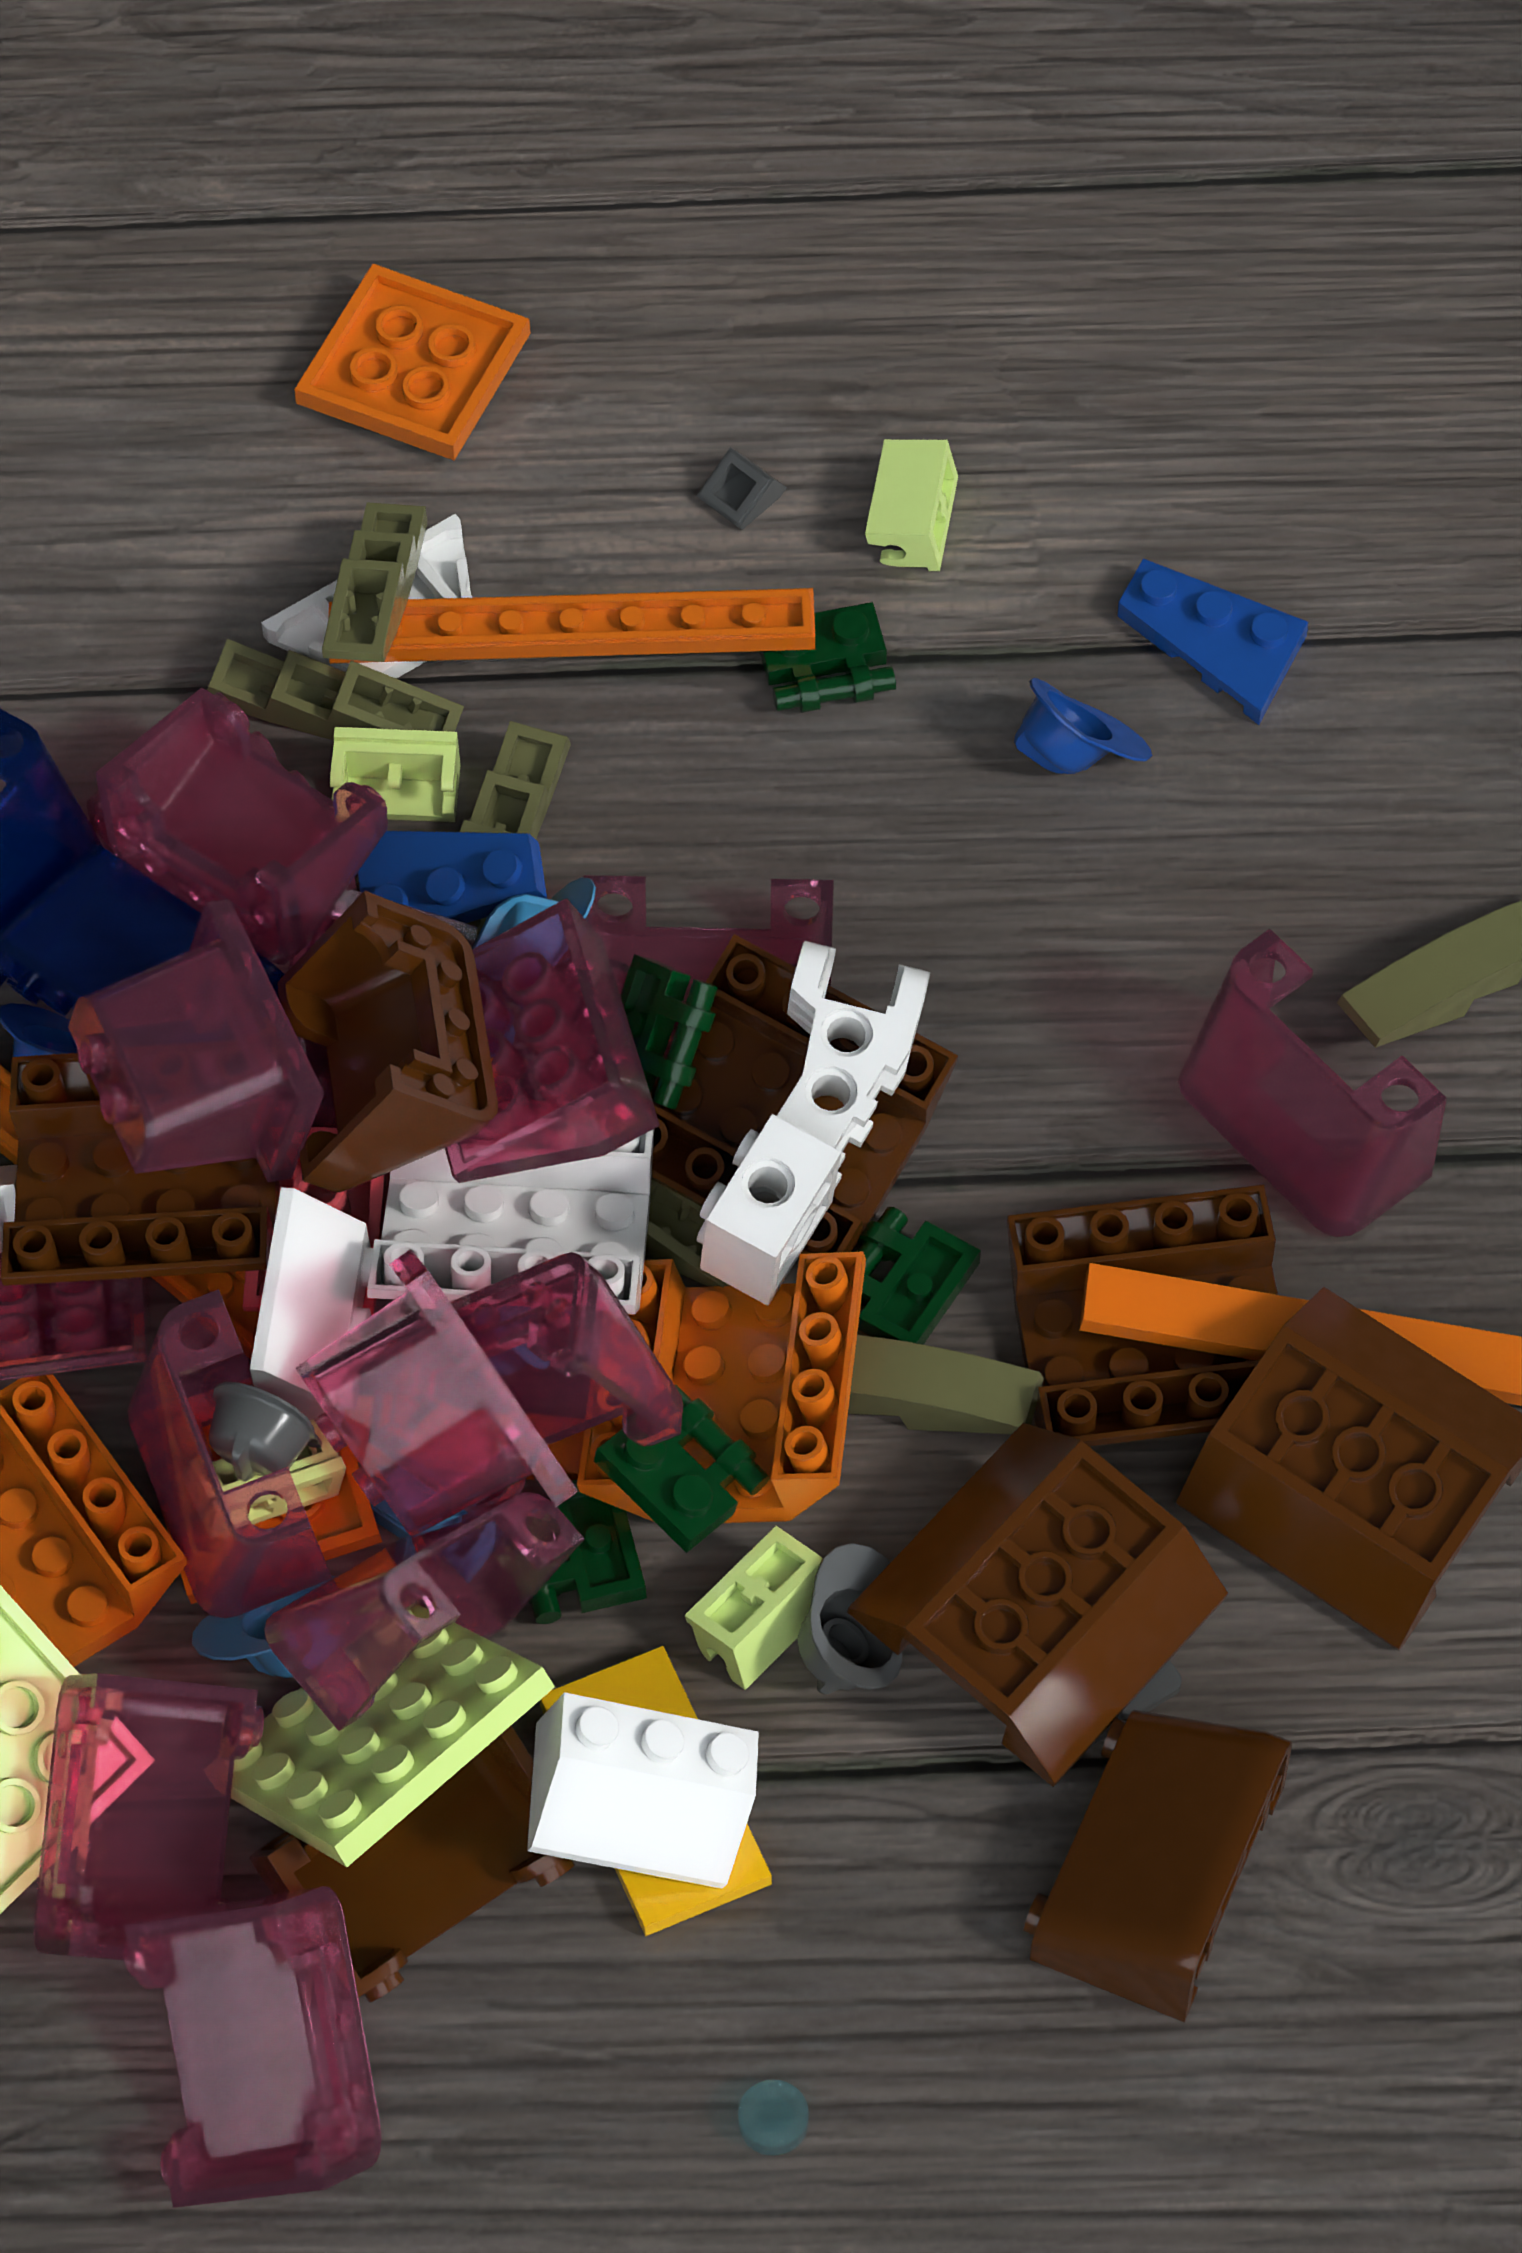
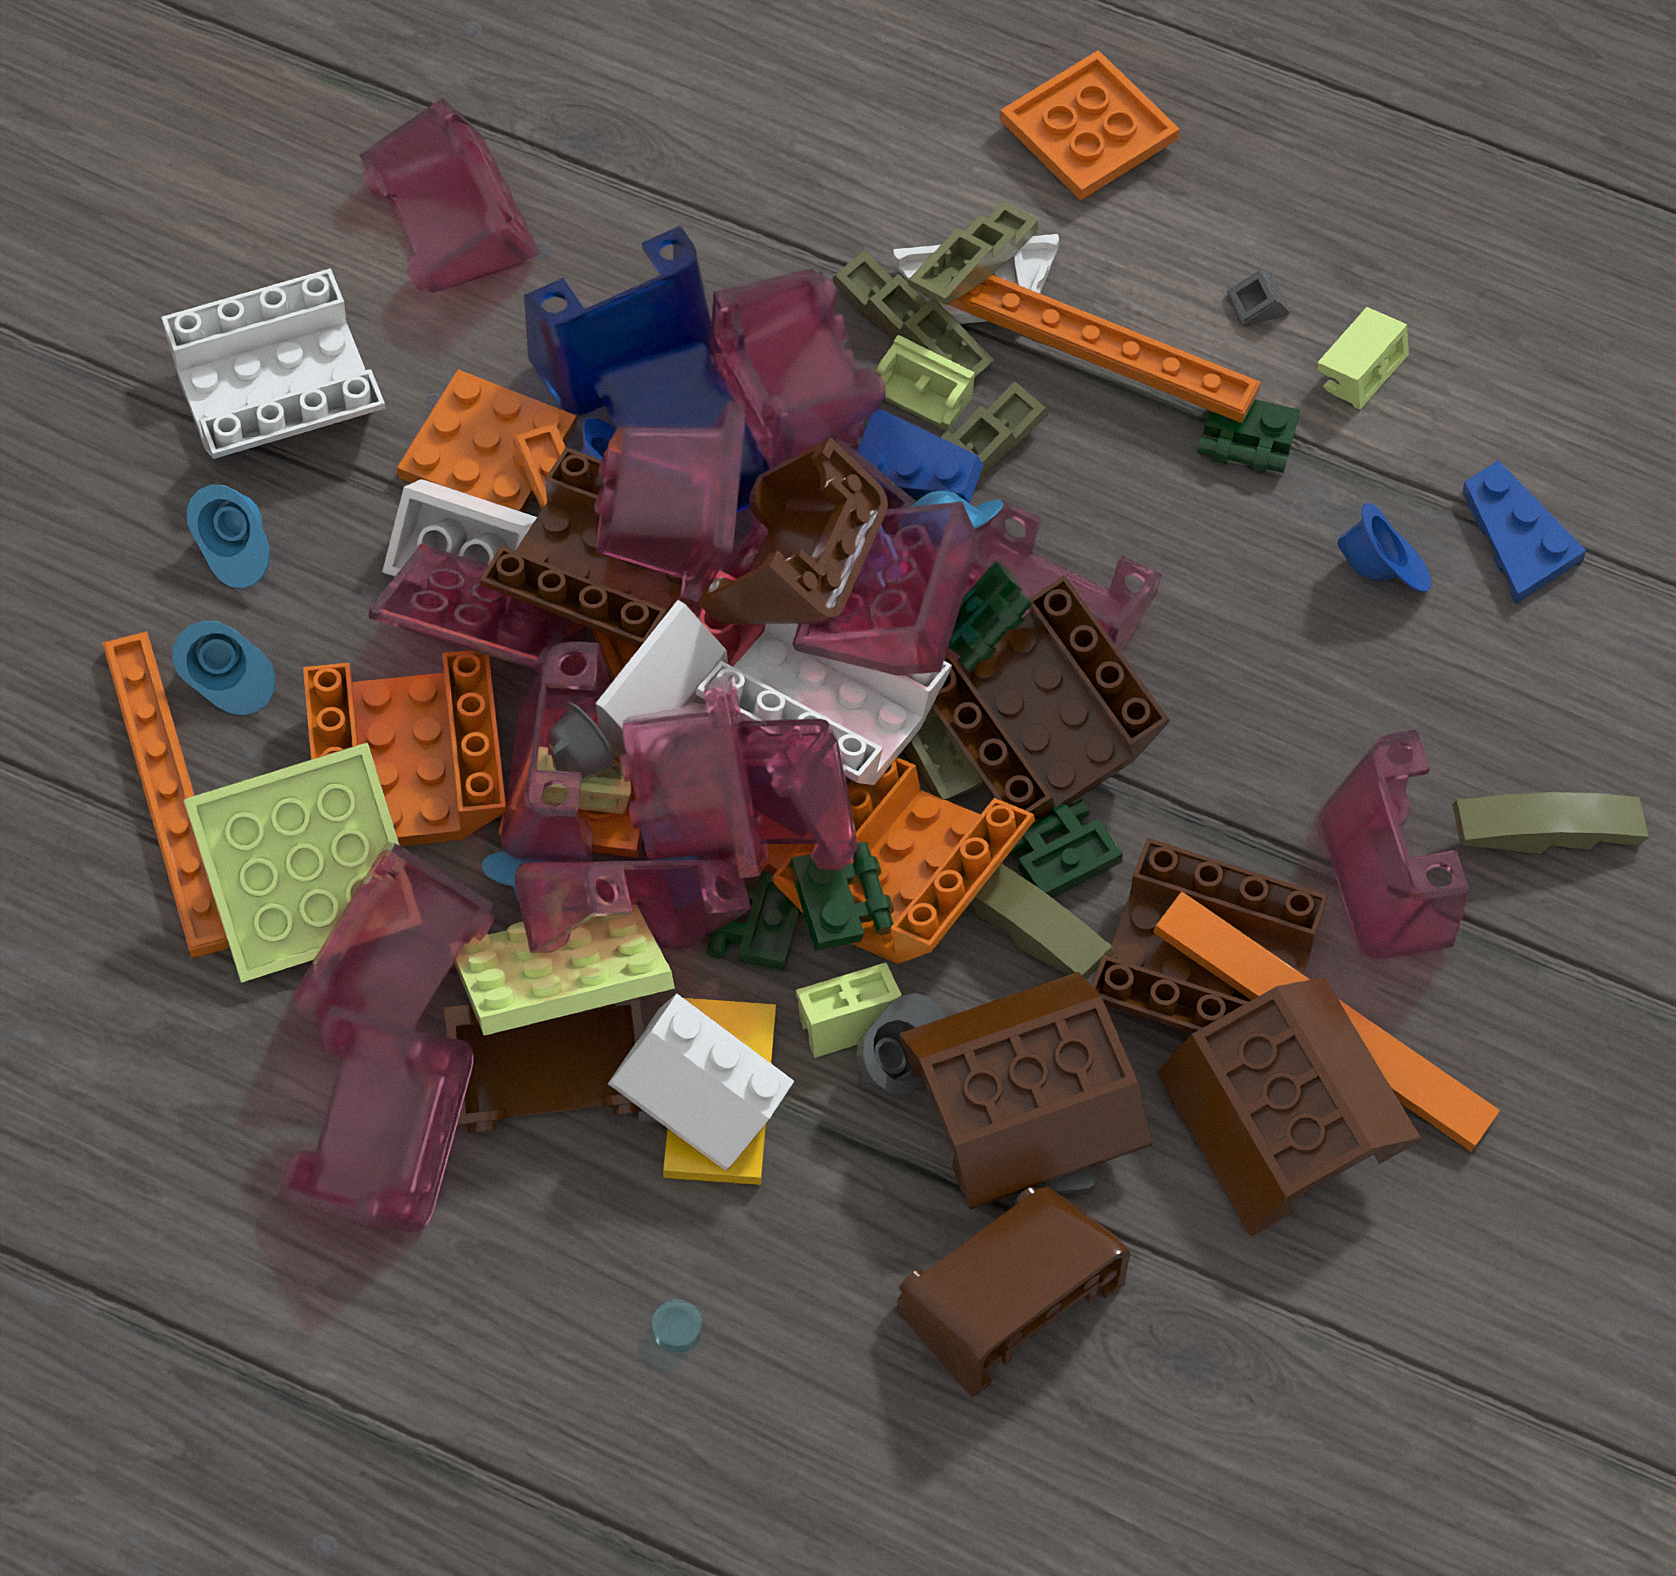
camera: 25 degrees right, 0 degrees up
white brick [696,941,931,1306] -> none

